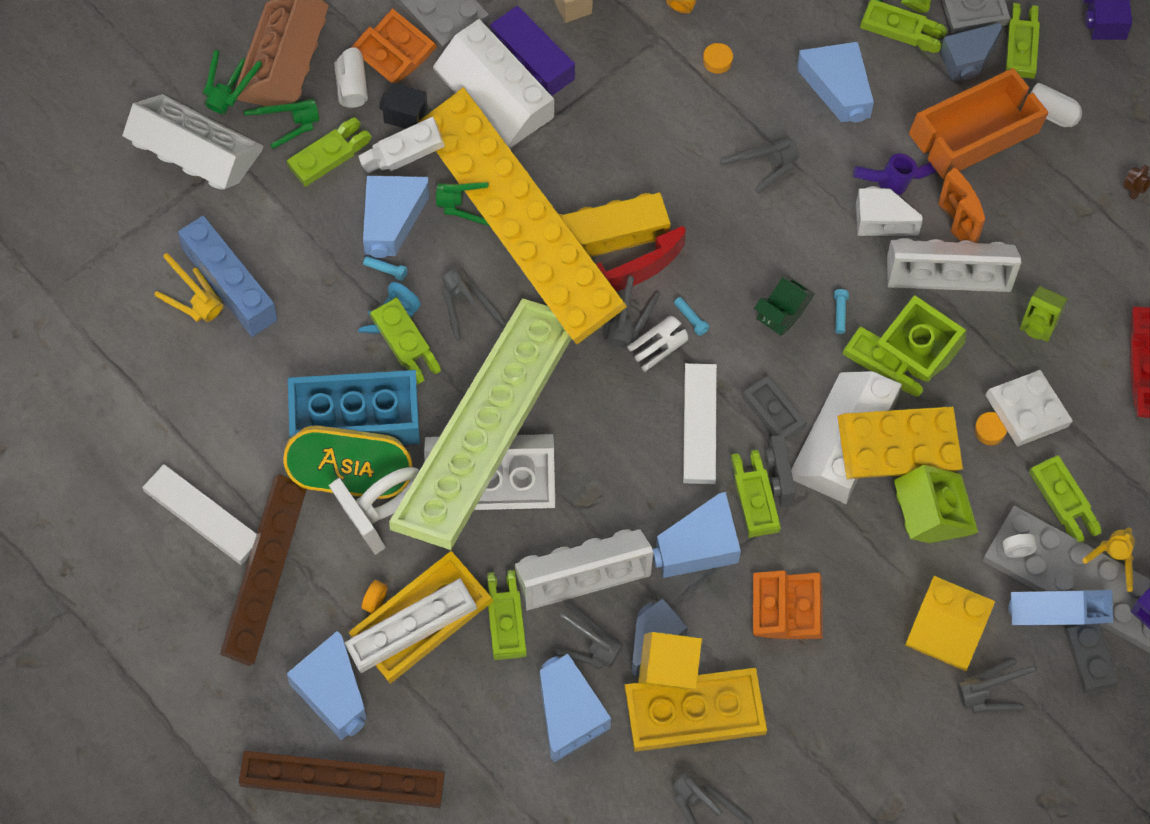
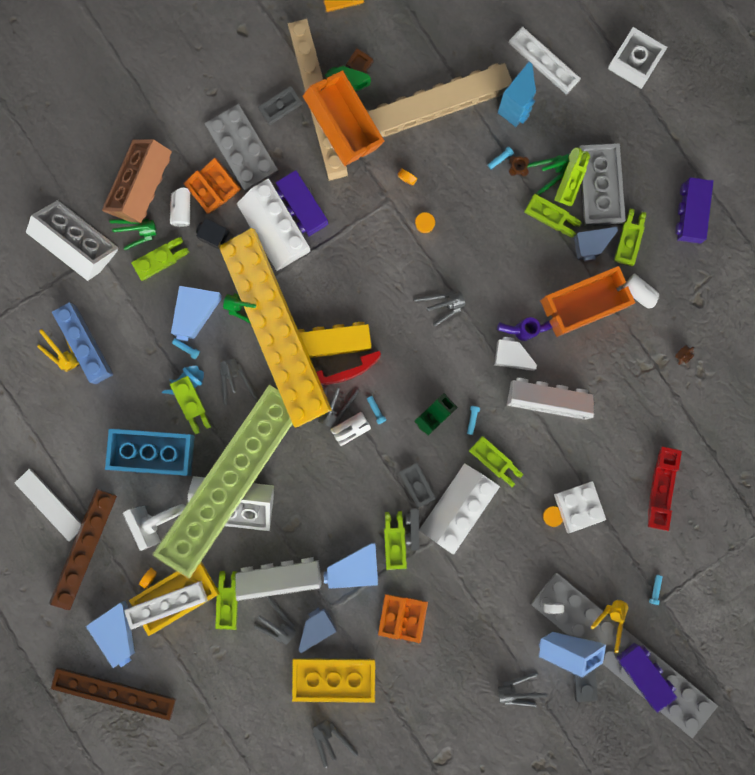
camera: 15 degrees right, 20 degrees up
green plant [202,50,262,115] -> none
green tile [283,426,413,499] -> none
white hinge [359,117,445,173] -> none
light blue slope [540,654,611,763] -> none
yellow head [638,632,702,690] -> none
white tile [683,363,717,484] -> none
light blue slope [797,42,874,122] -> none
yellow plate [837,407,963,480] -> none
lime slope [877,295,966,380] -> none
lime slope [894,465,978,543] -> none
yellow slope [905,576,996,671] -> none
orange slope [938,168,985,243] -> none
lime slope [1020,286,1068,342] -> none
lime hinge [1029,455,1102,542] -> none

